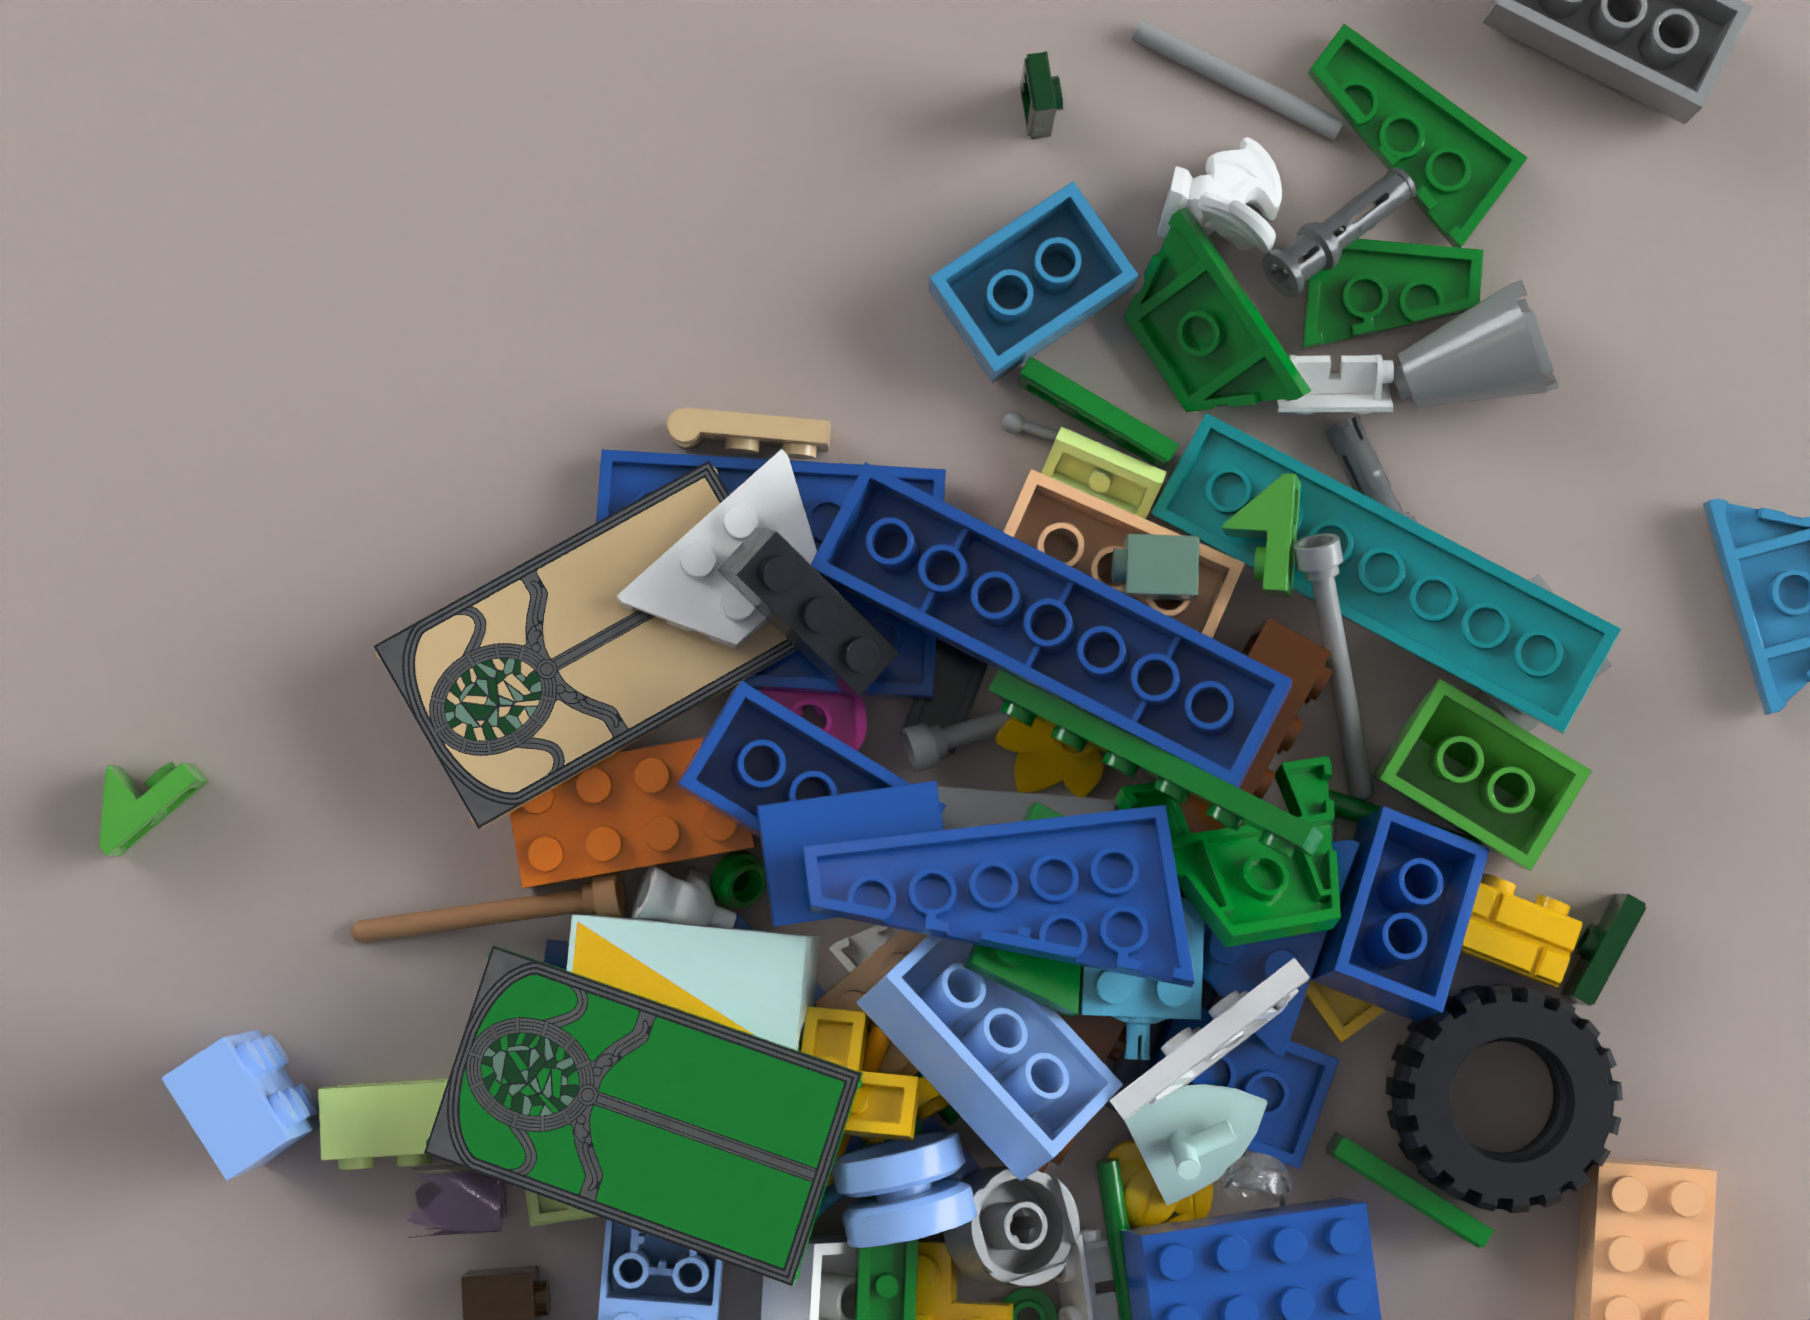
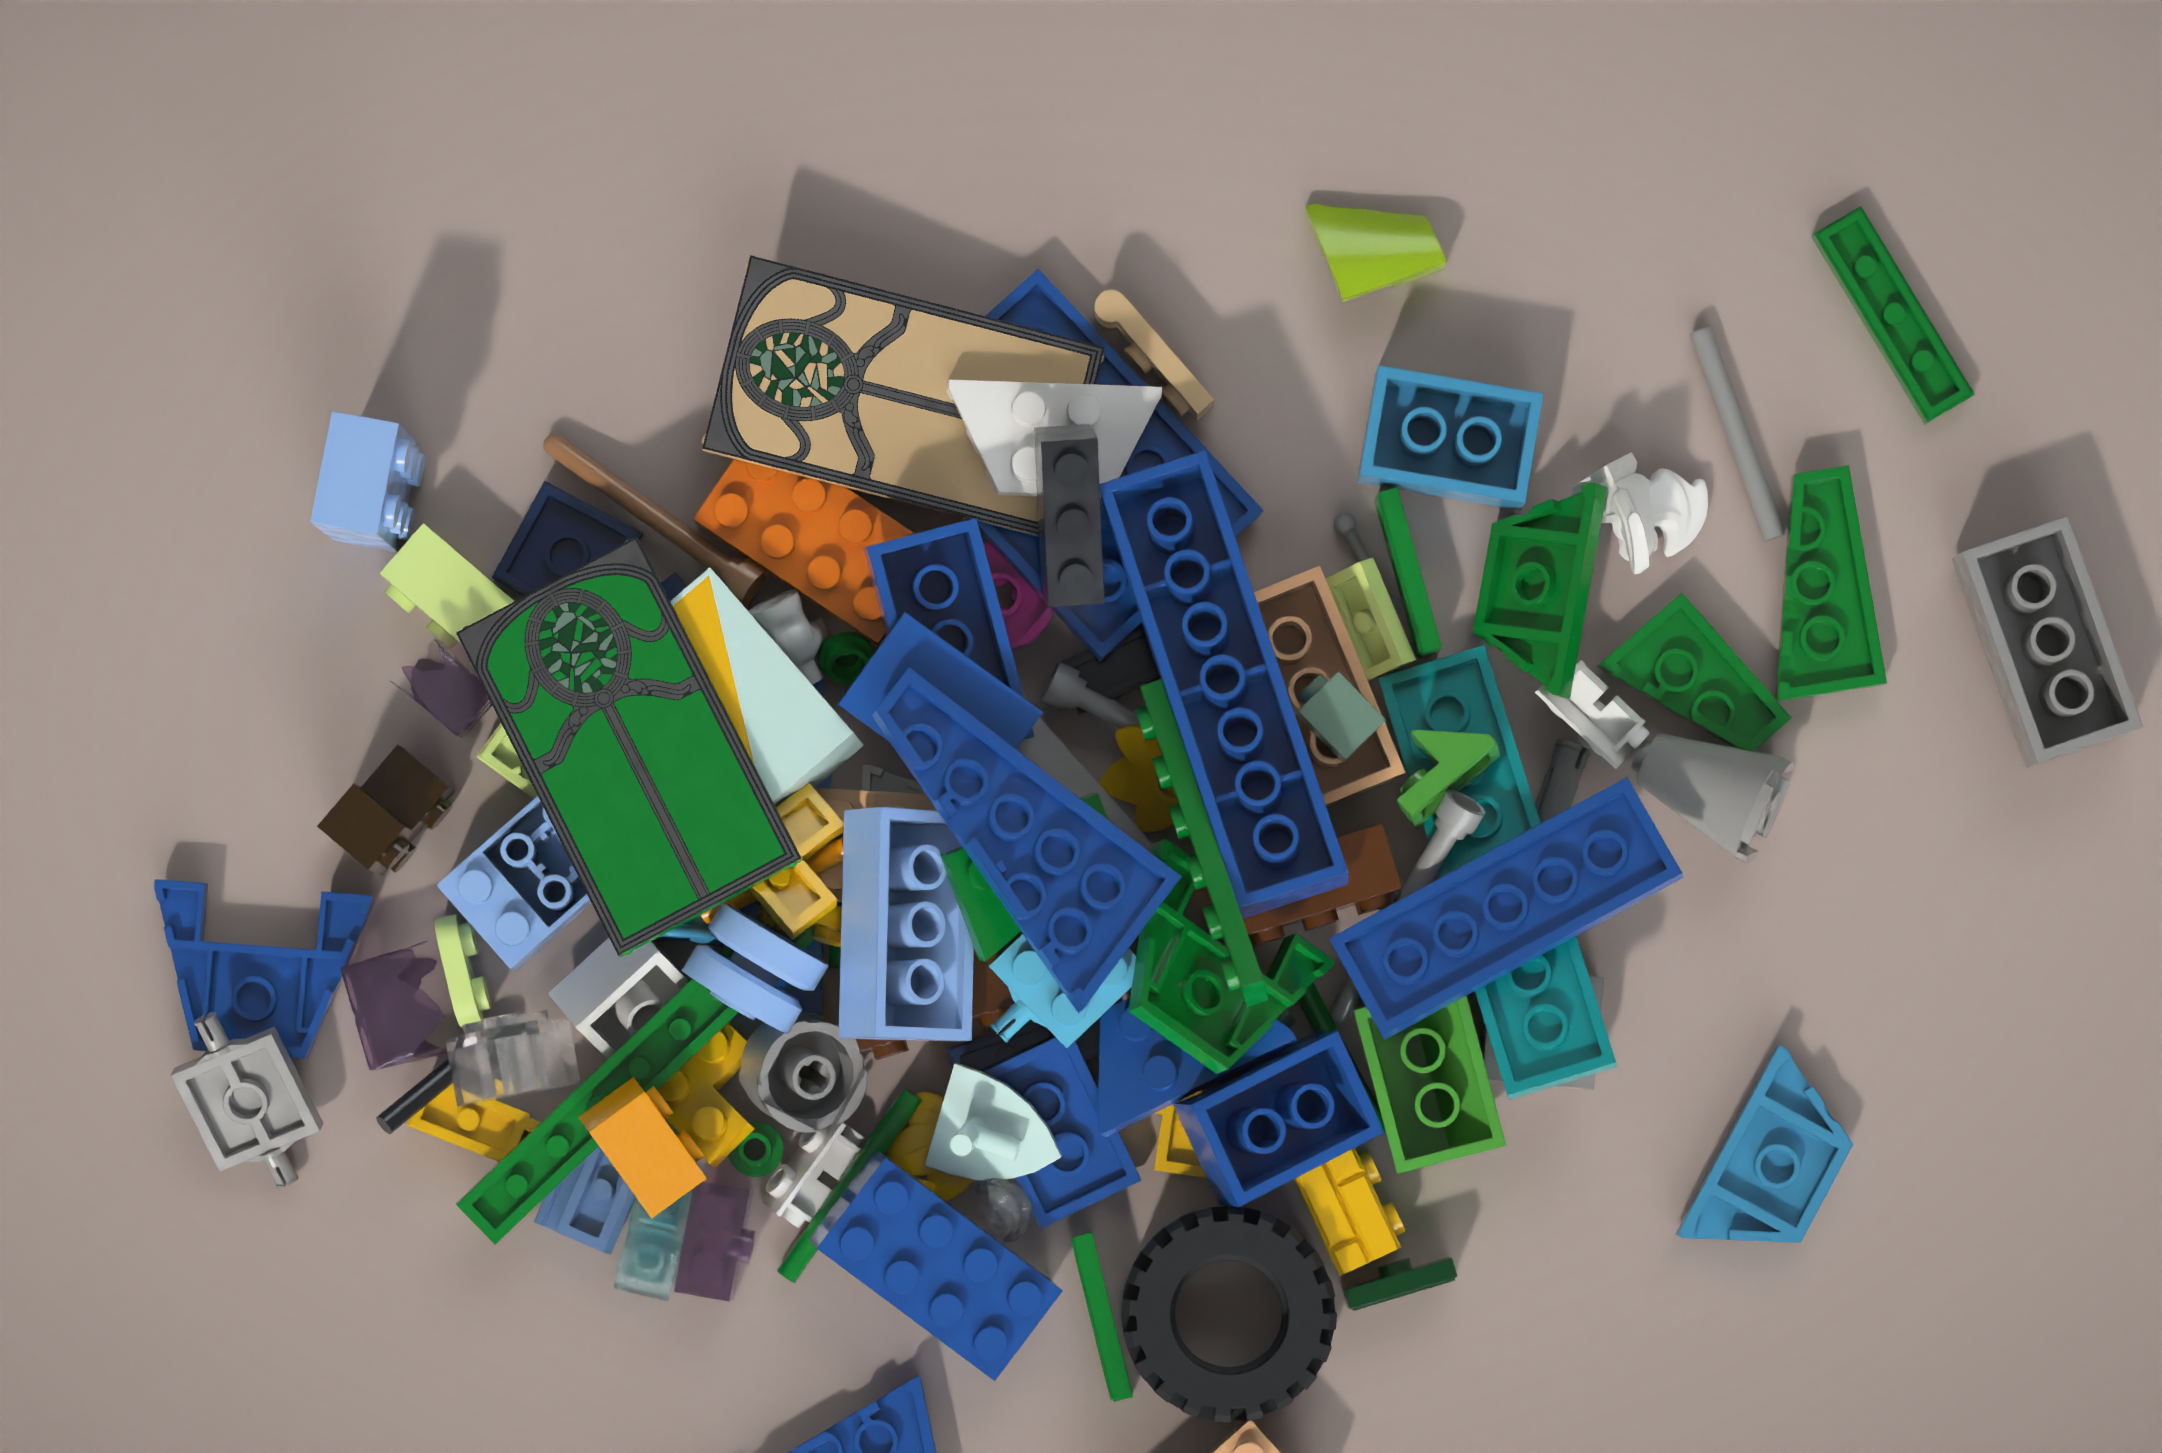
camera: 50 degrees right, 0 degrees up
bright green slope [99,762,209,857] -> none
dark green plate [1020,51,1063,139] -> none
white wing [1109,958,1310,1120] -> none
dark grey pin [1262,167,1416,298] -> none
none -> dark blue tile [492,481,643,596]
none -> lime slope [1305,204,1447,303]
none -> blue plate [1329,777,1683,1040]

